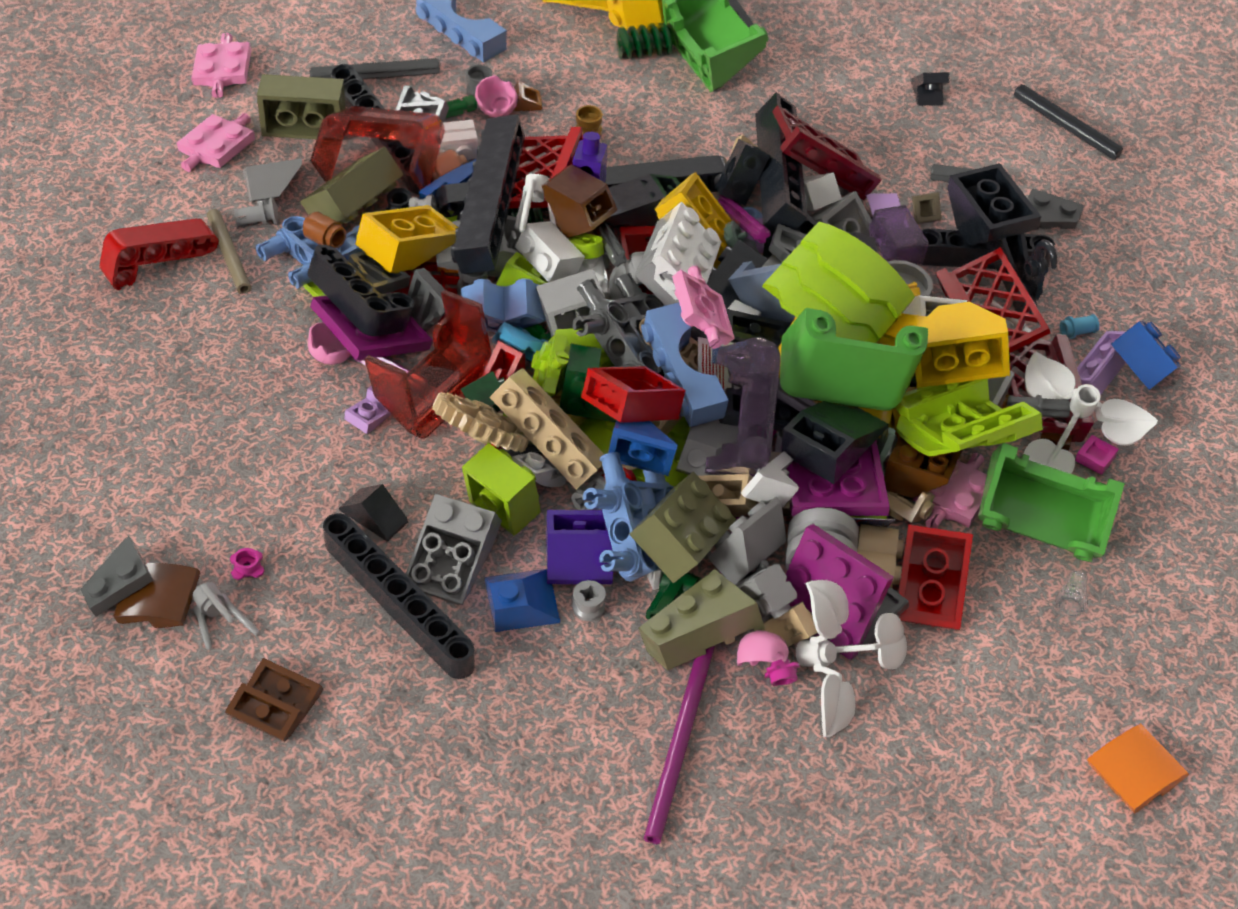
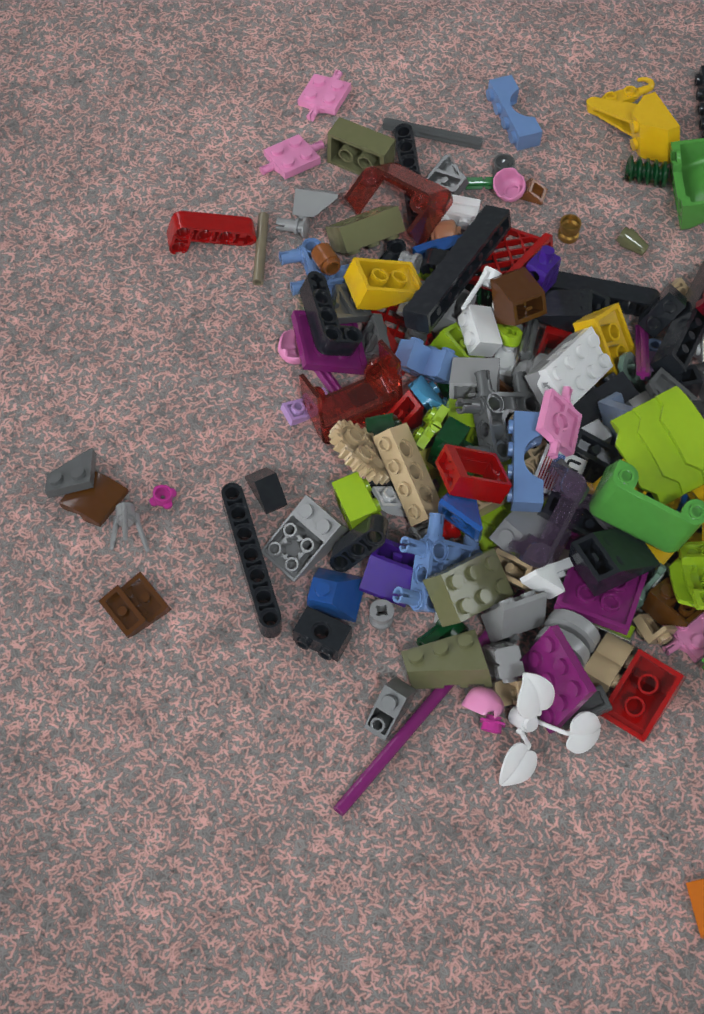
camera: 25 degrees right, 10 degrees up
none -> black brick [293,606,352,662]
none -> black beam [330,514,389,572]
none -> dark grey slope [363,677,417,741]
none -> olive cone [616,227,650,256]

